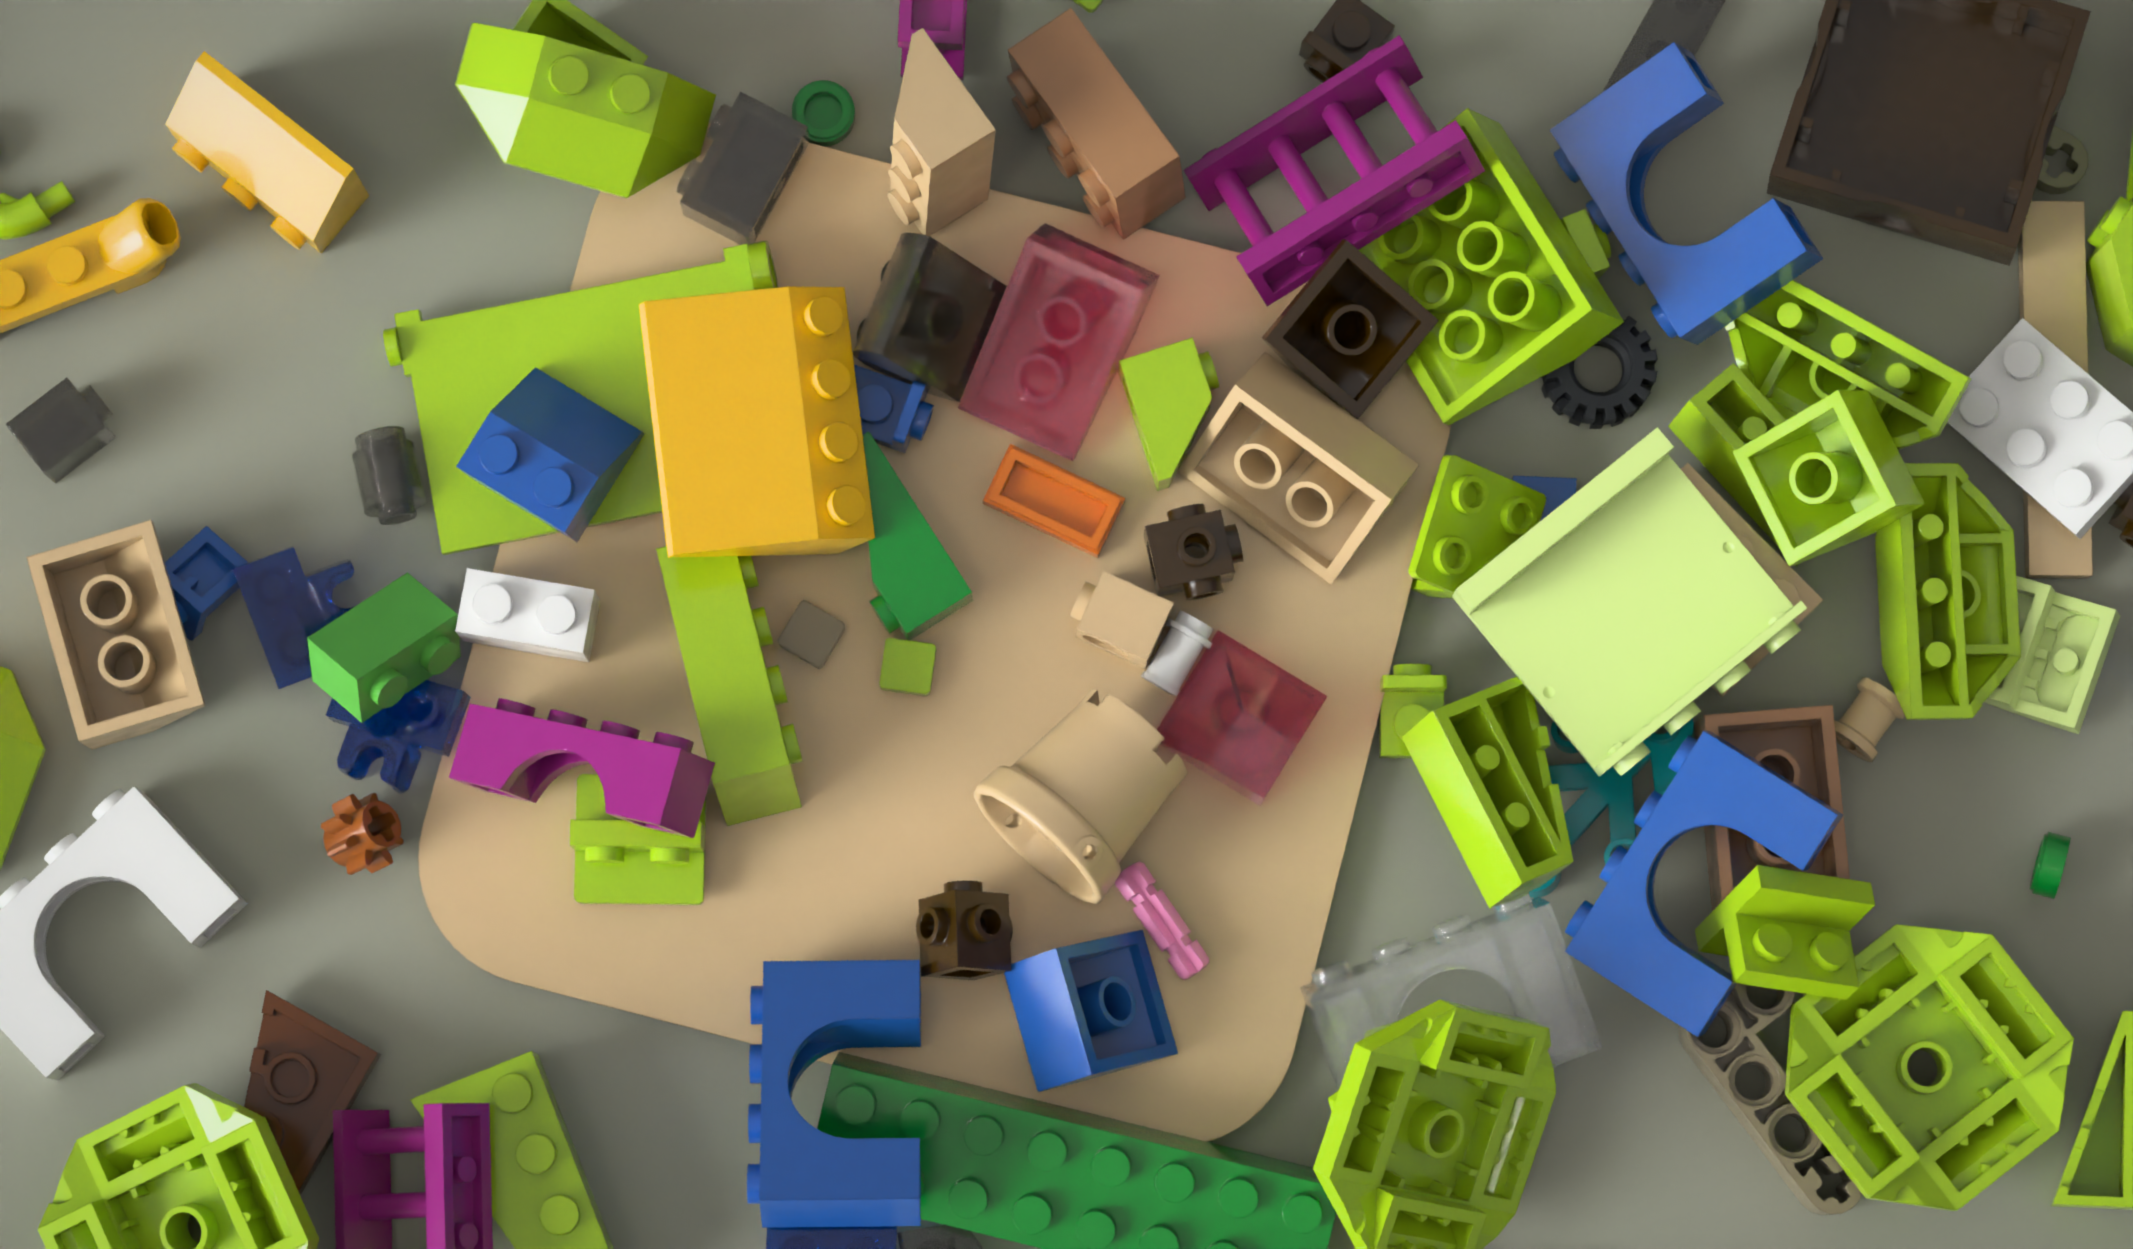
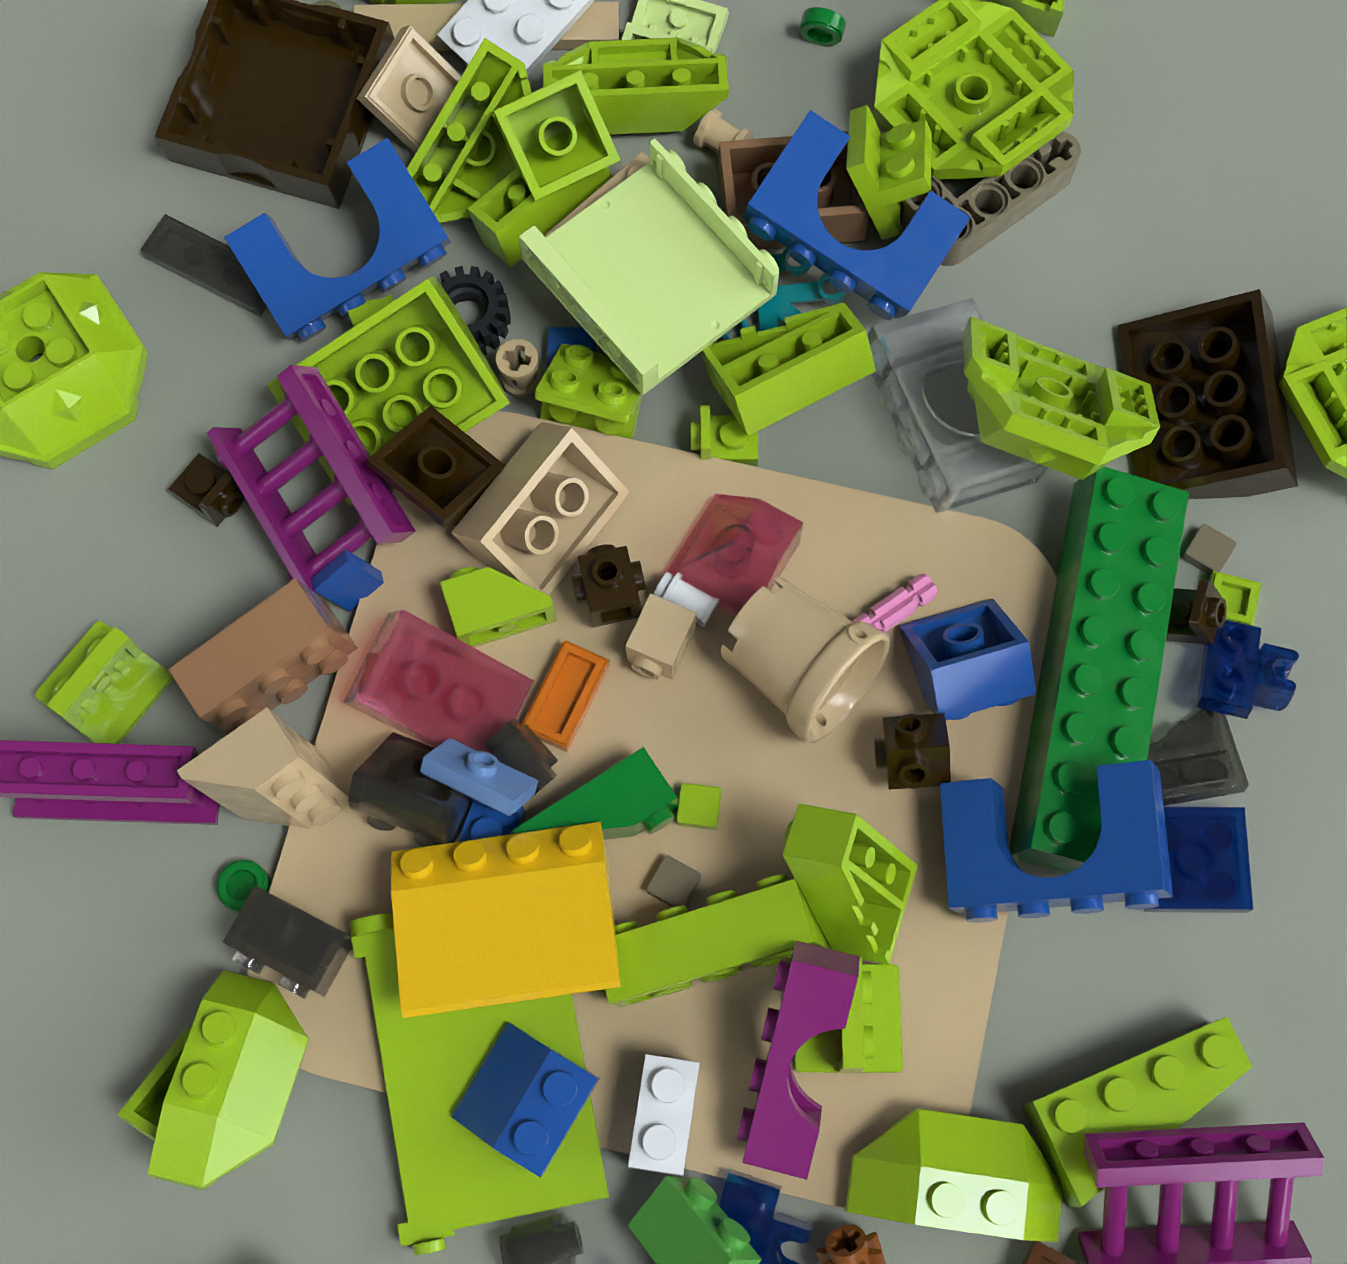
camera: 85 degrees left, 10 degrees down
none -> blue tile [311,549,384,612]
none -> tan tile [357,25,461,154]
none -> medium blue plate [420,738,539,816]
none -> clear smoke brick [483,718,558,794]
none -> tan bush [495,339,542,398]
none -> lime wedge [783,803,918,965]
none -> lime wedge [845,1108,1063,1242]

